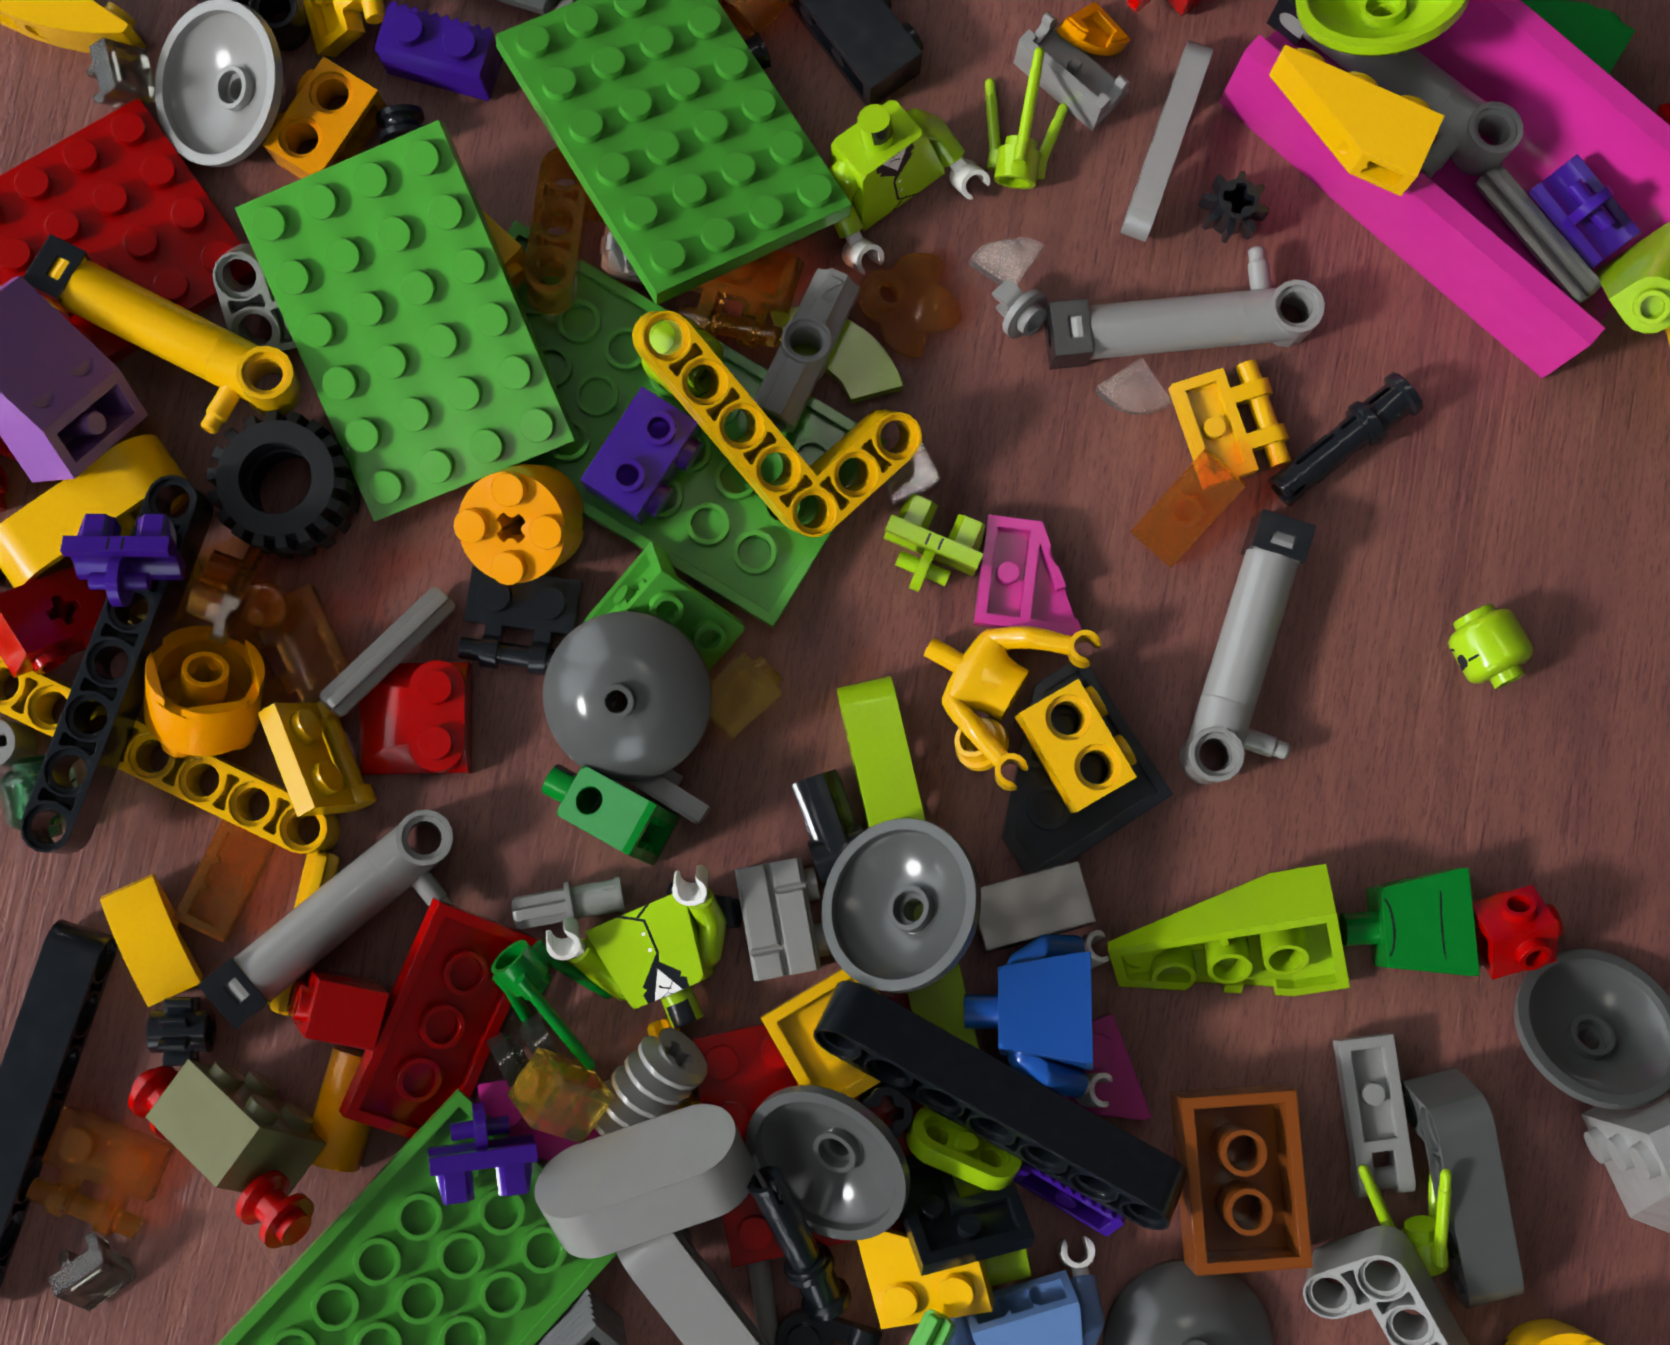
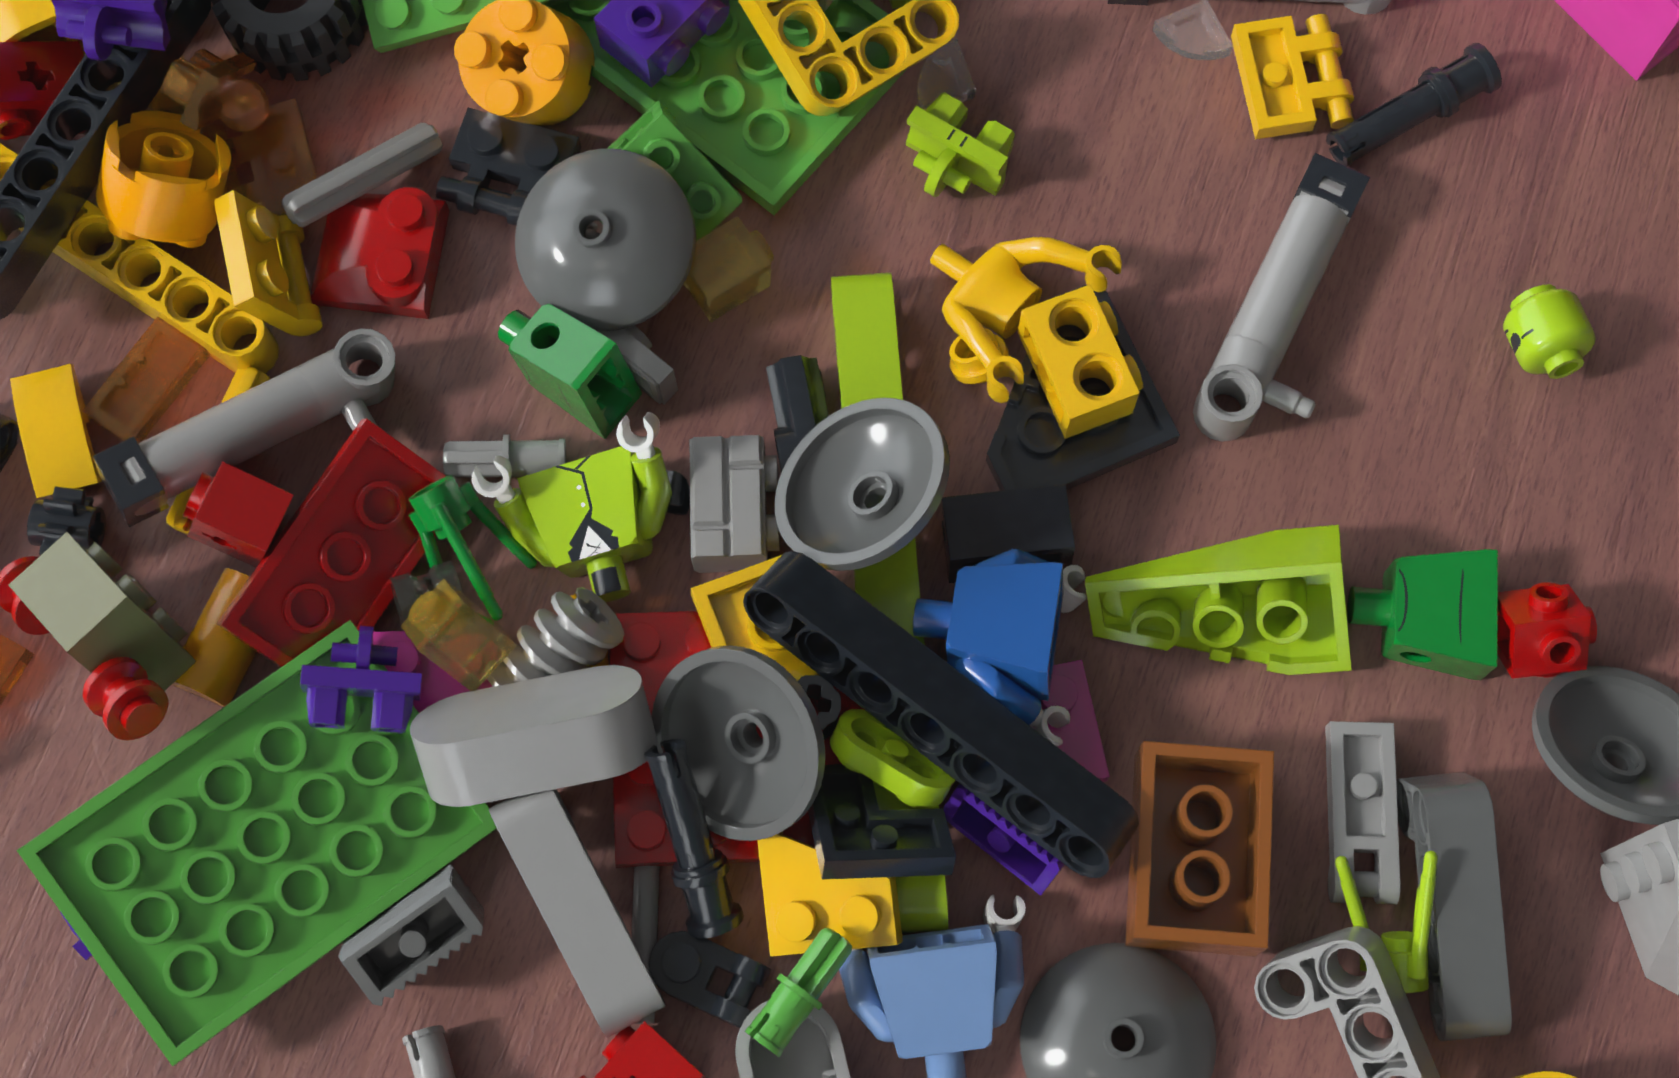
camera: 15 degrees right, 10 degrees down
dark pink wing [973,514,1081,636] -> none
clear orange plate [1130,448,1247,568] -> none

